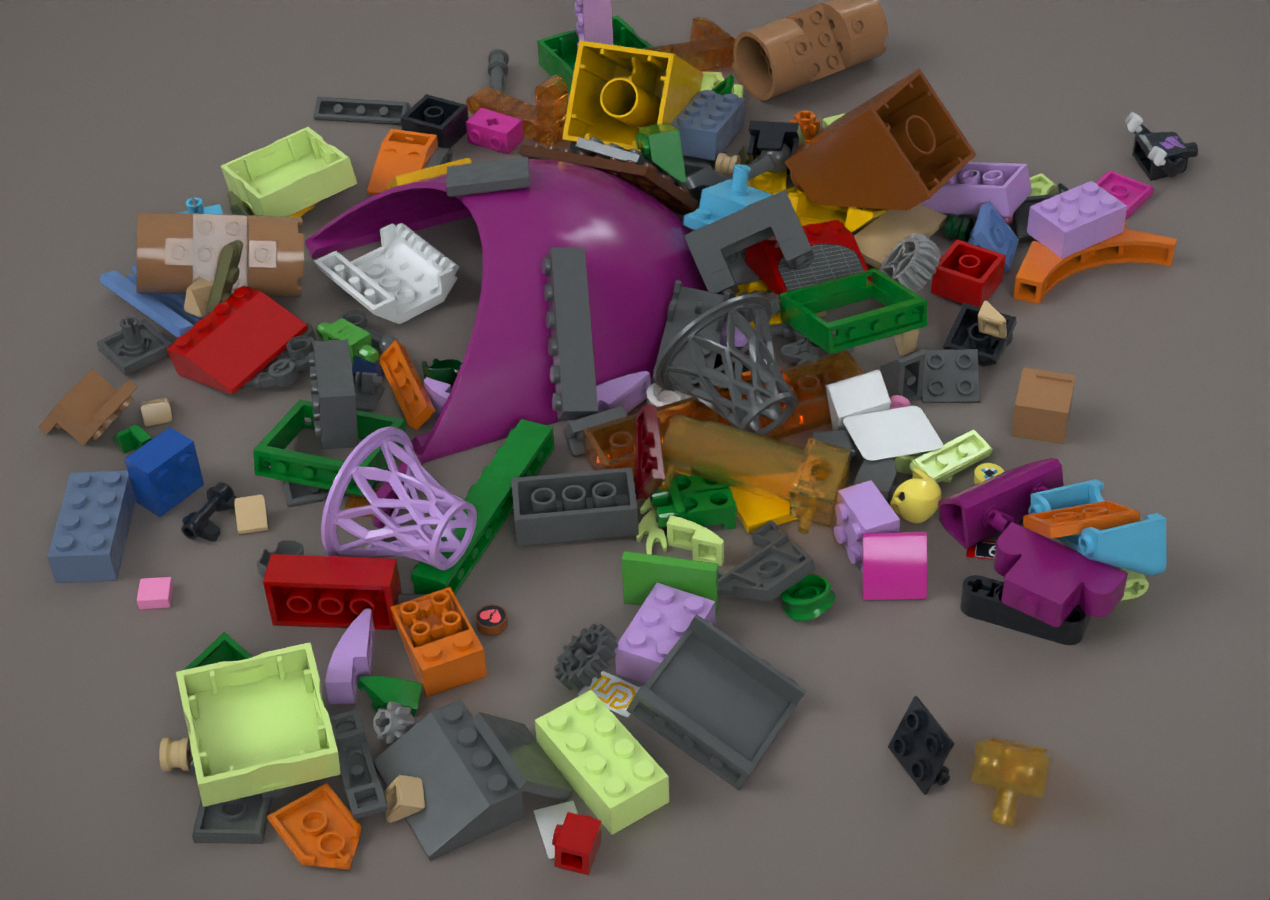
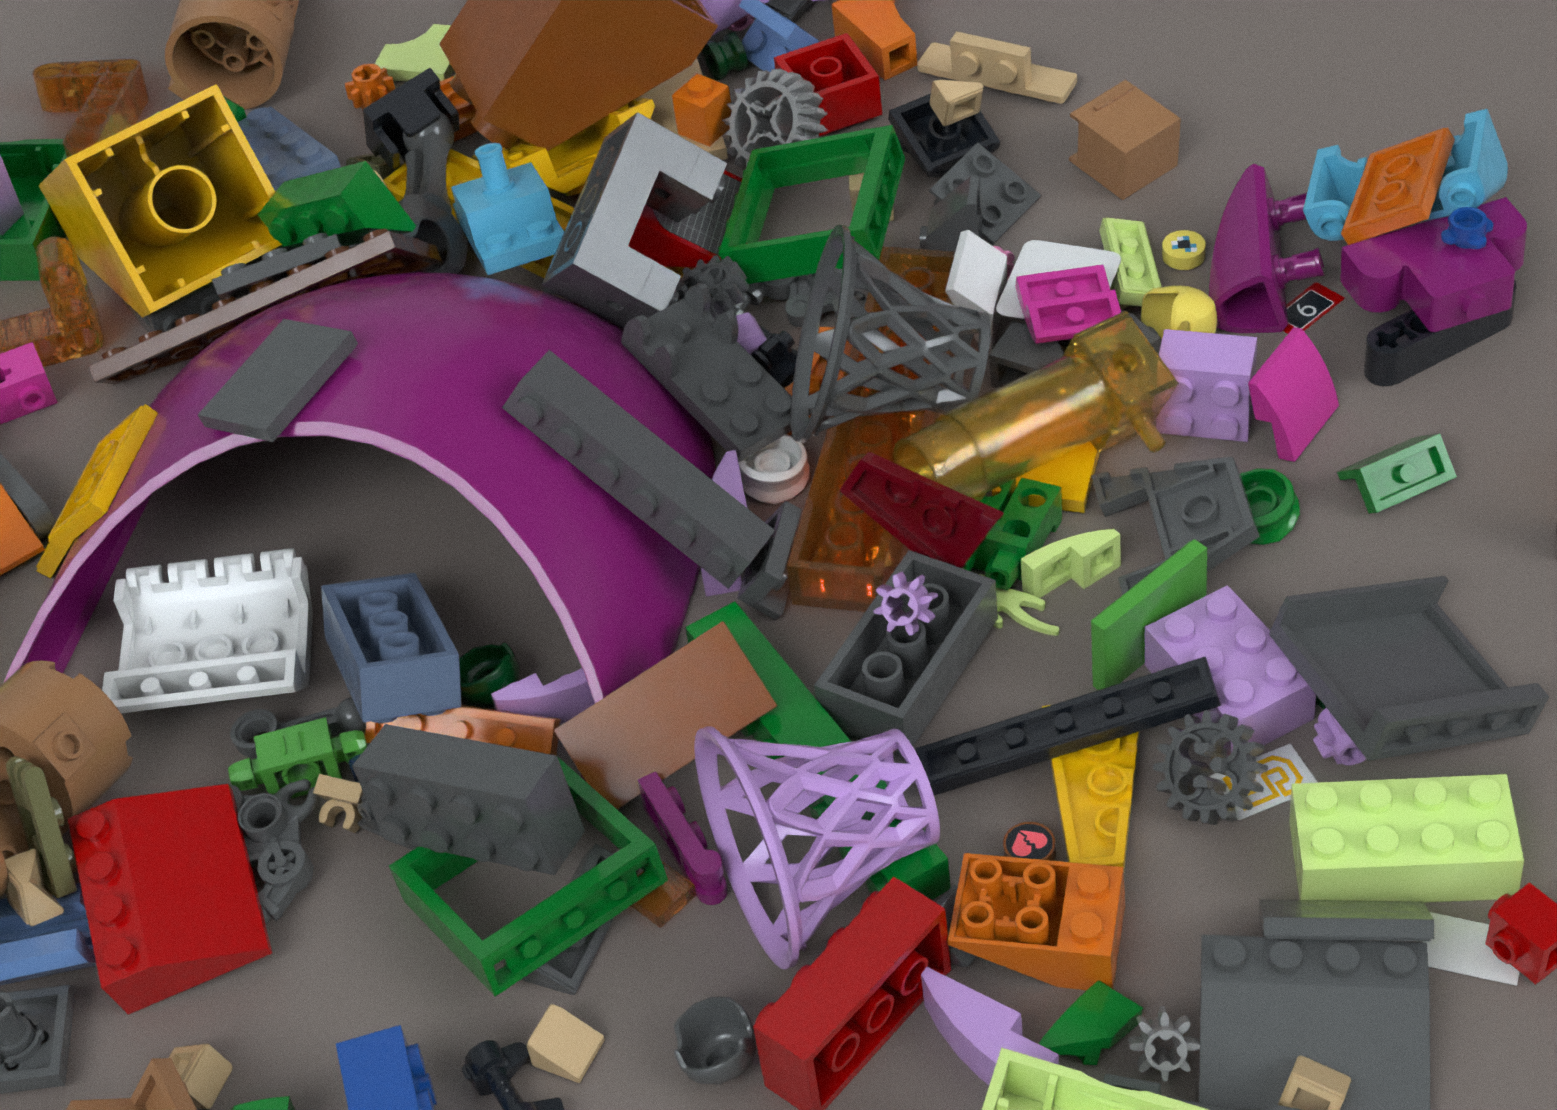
camera: 50 degrees left, 5 degrees up
none -> sand blue brick [321,573,461,723]
none -> dark orange tile [554,621,778,810]
none -> orange brick [672,73,732,147]
none -> lavender gear [873,572,938,636]
none -> black tile [915,656,1221,795]
none -> tan bracket [917,31,1077,104]
none -> dark pink slope [1015,264,1125,344]
none -> yellow wing [1042,705,1140,868]
none -> panel [1337,433,1457,514]
none -> blue plate [1441,207,1493,249]

